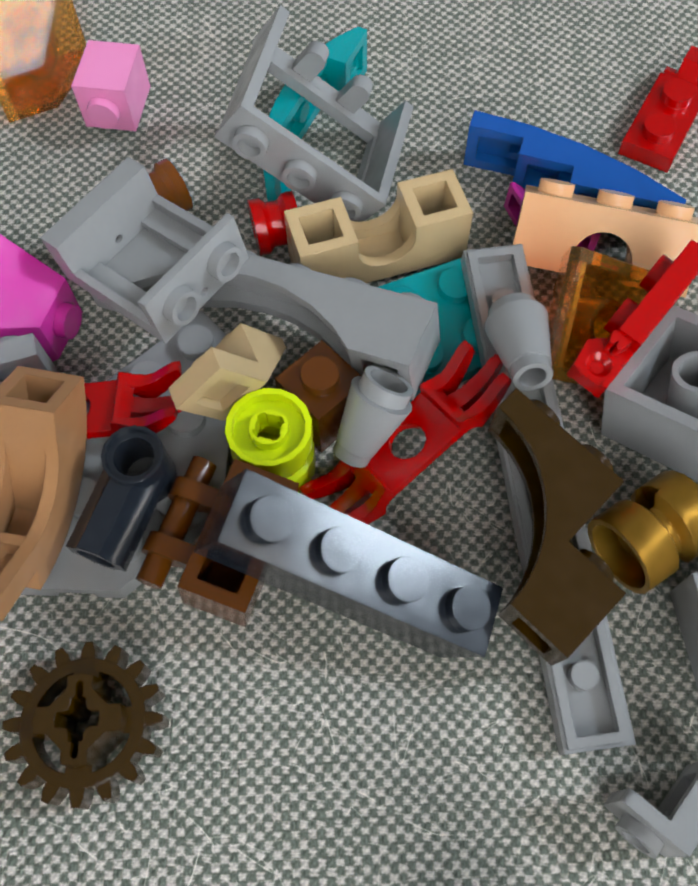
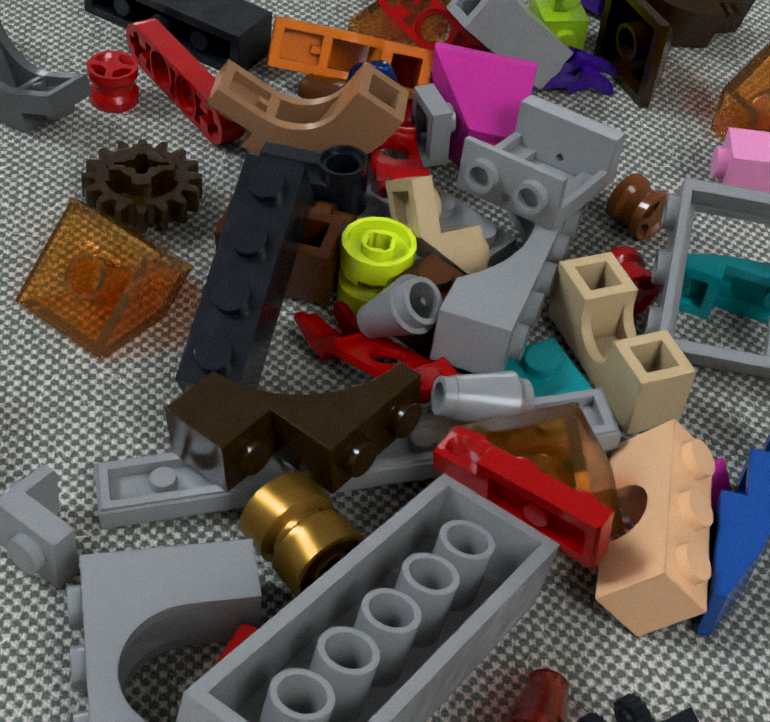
camera: 80 degrees right, 20 degrees down
none -> clear orange slope [15,197,193,359]

